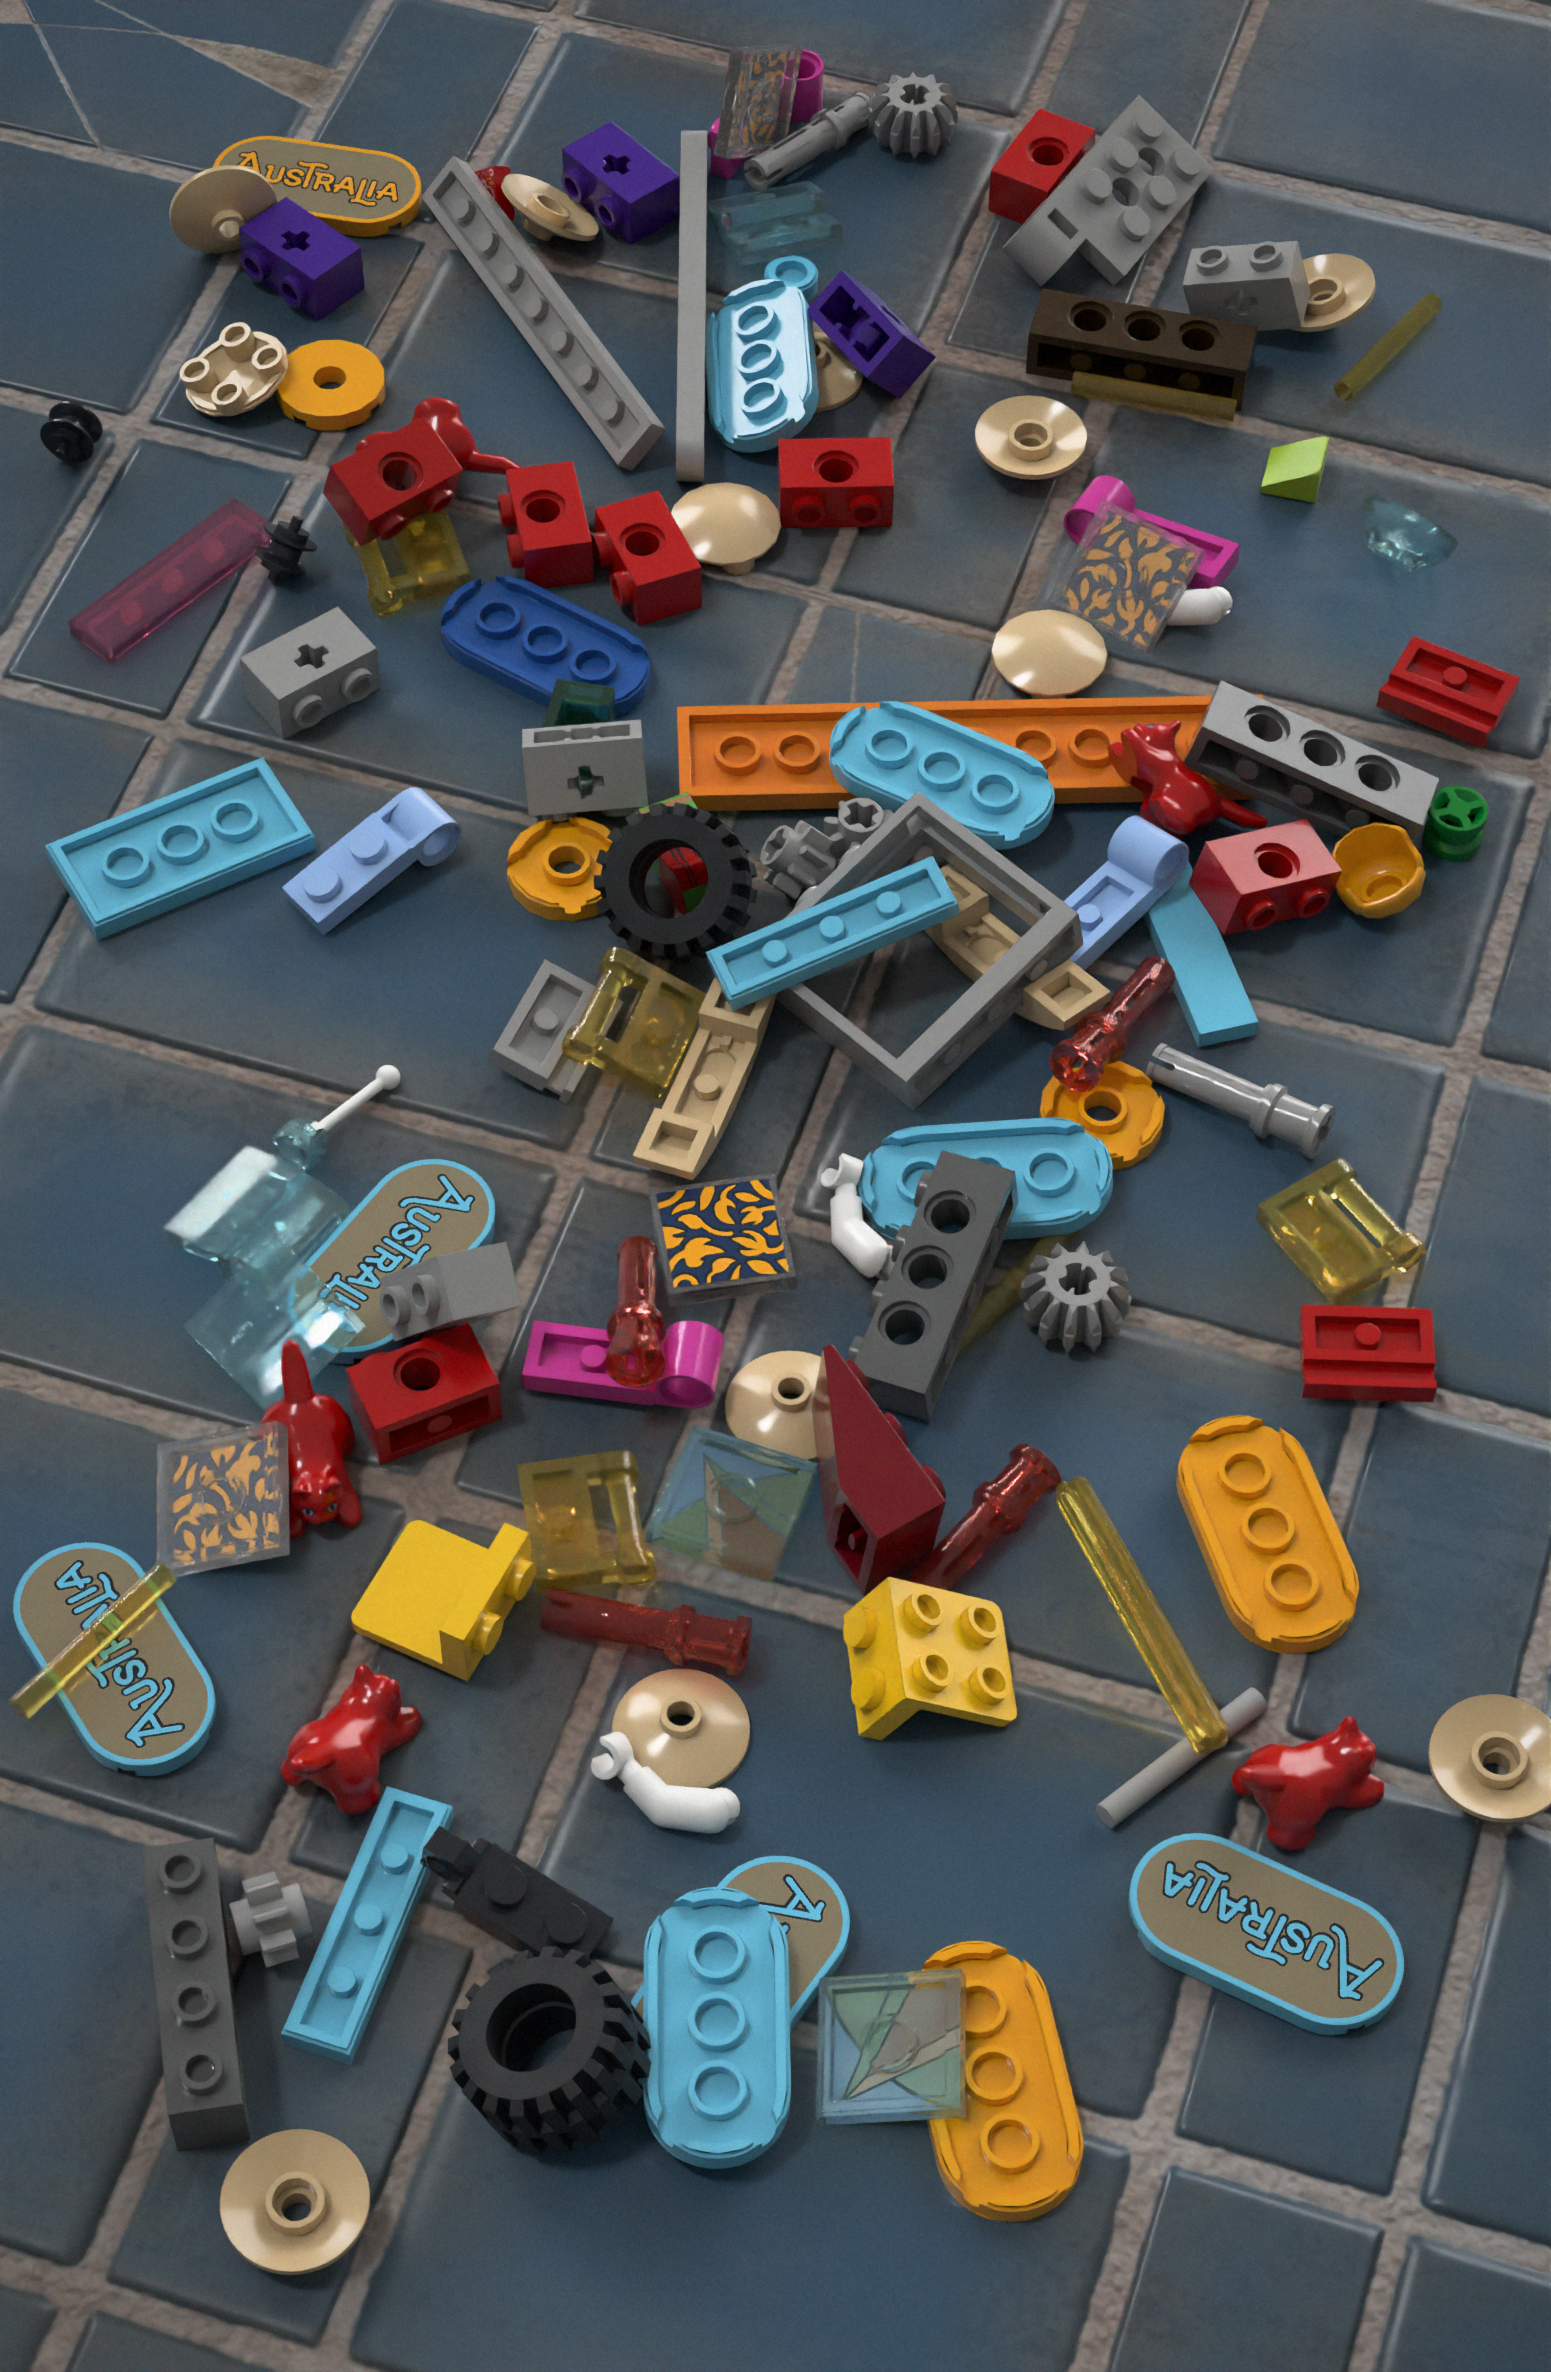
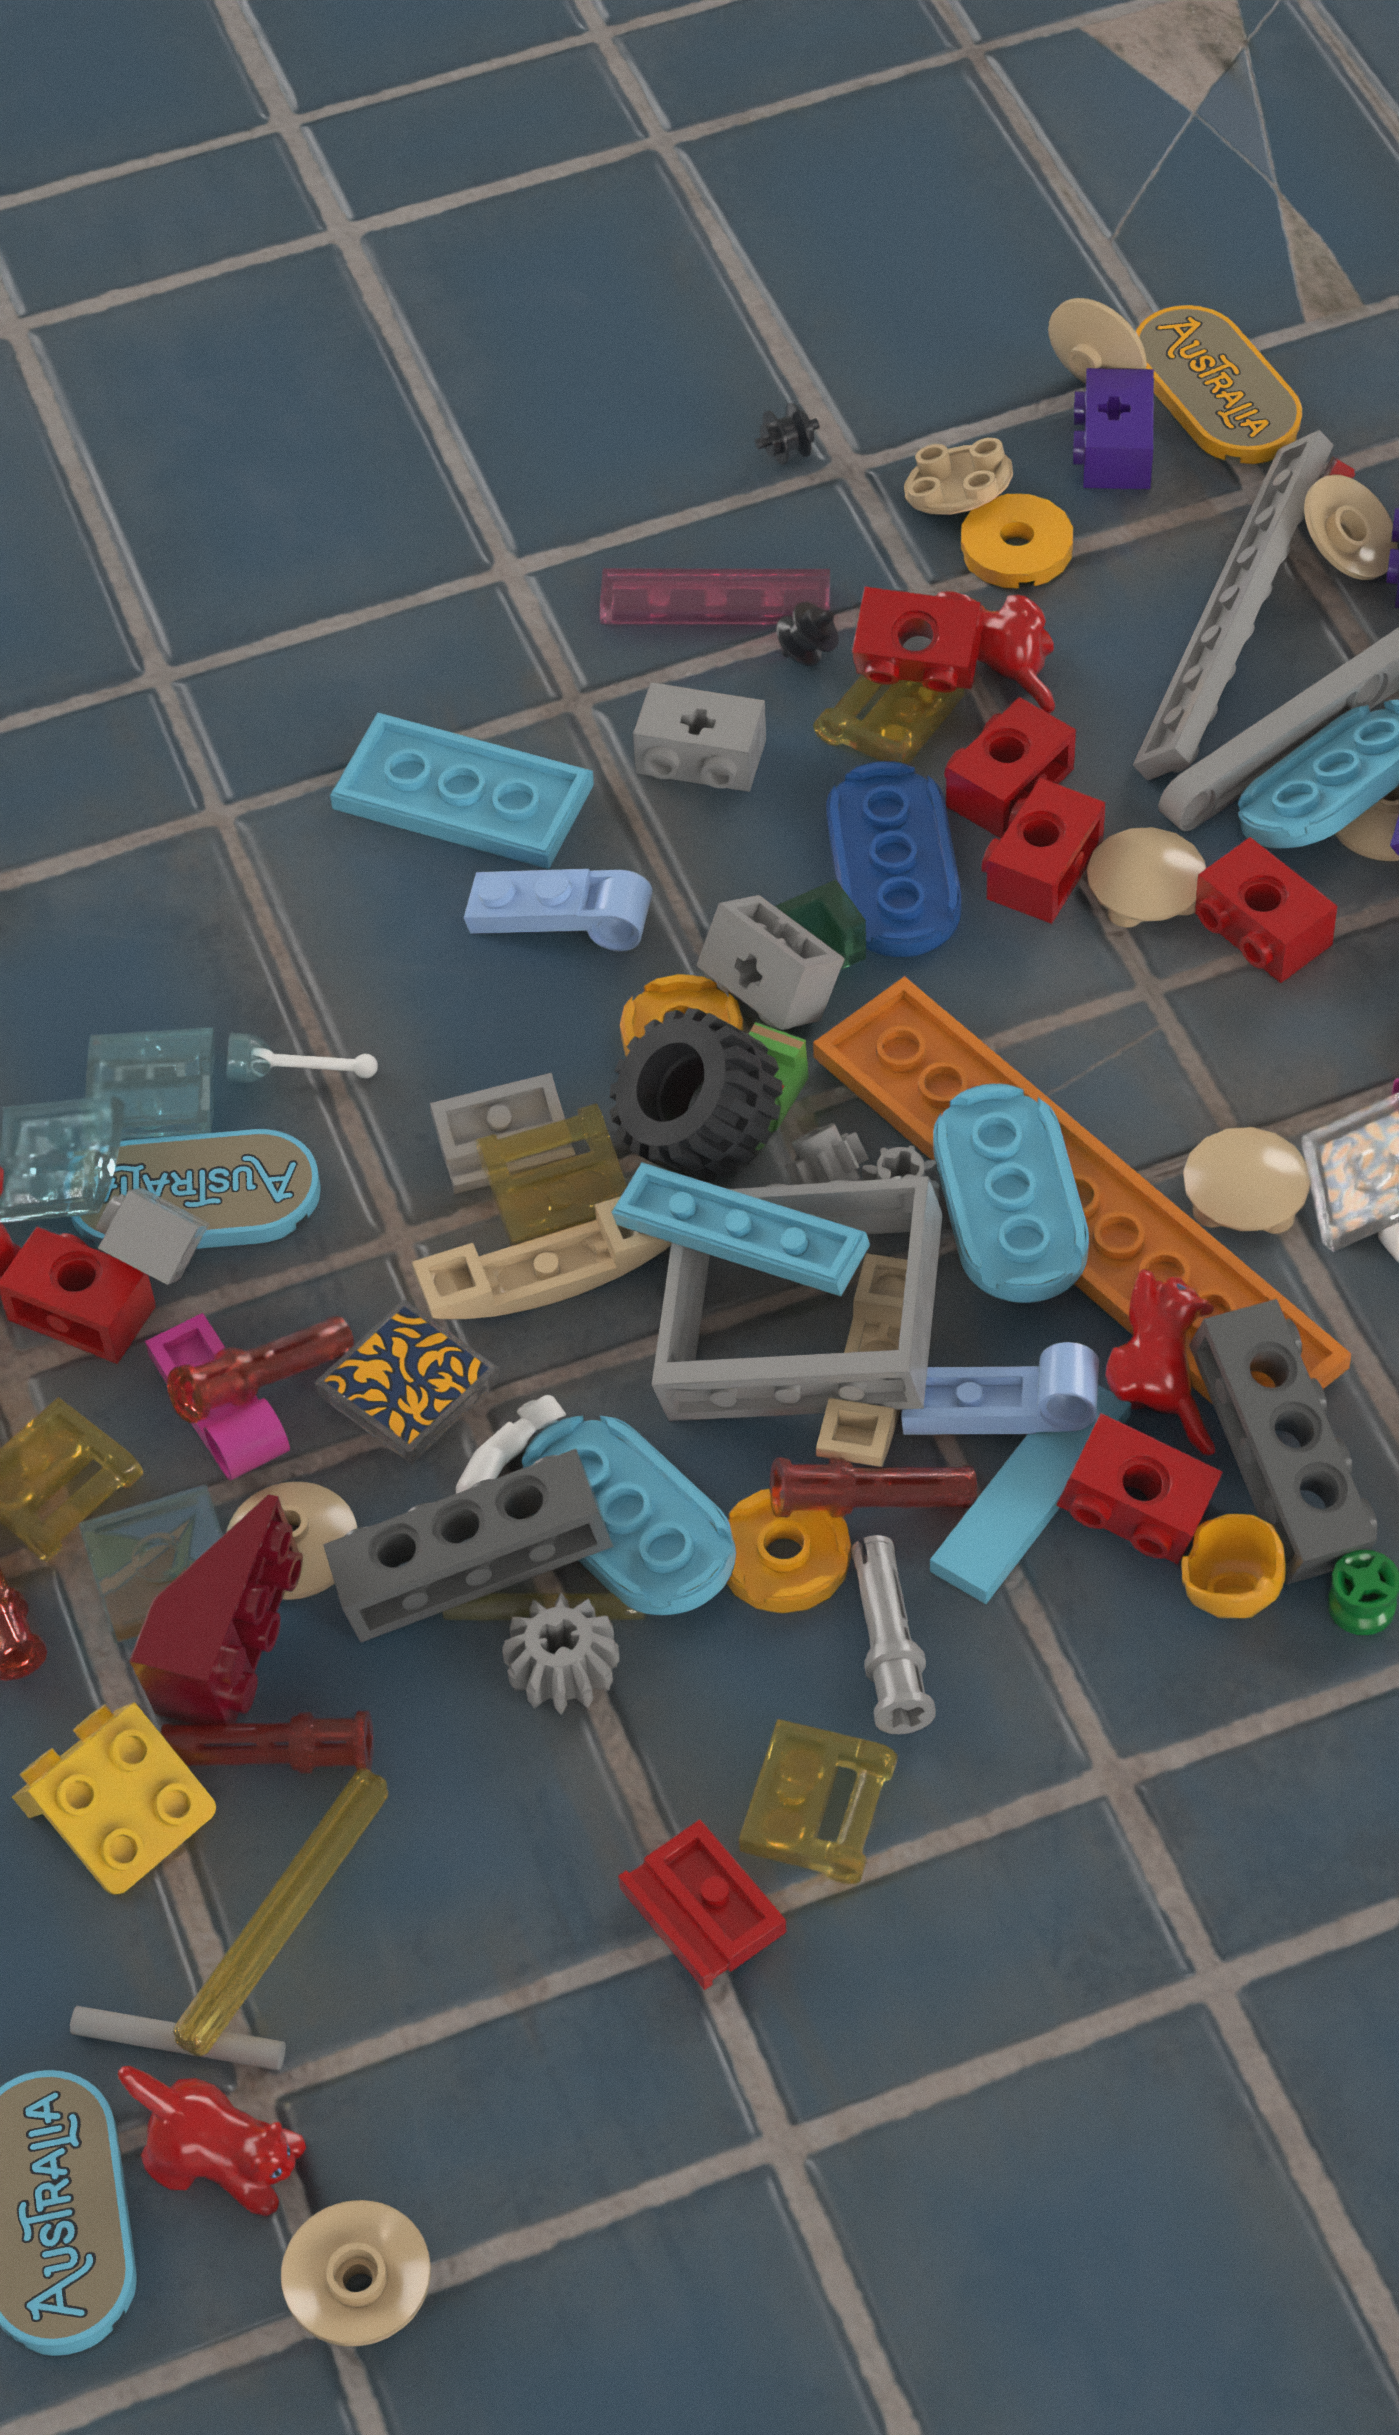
camera: 55 degrees right, 0 degrees up
light orange tile [1176,1415,1359,1654] -> none

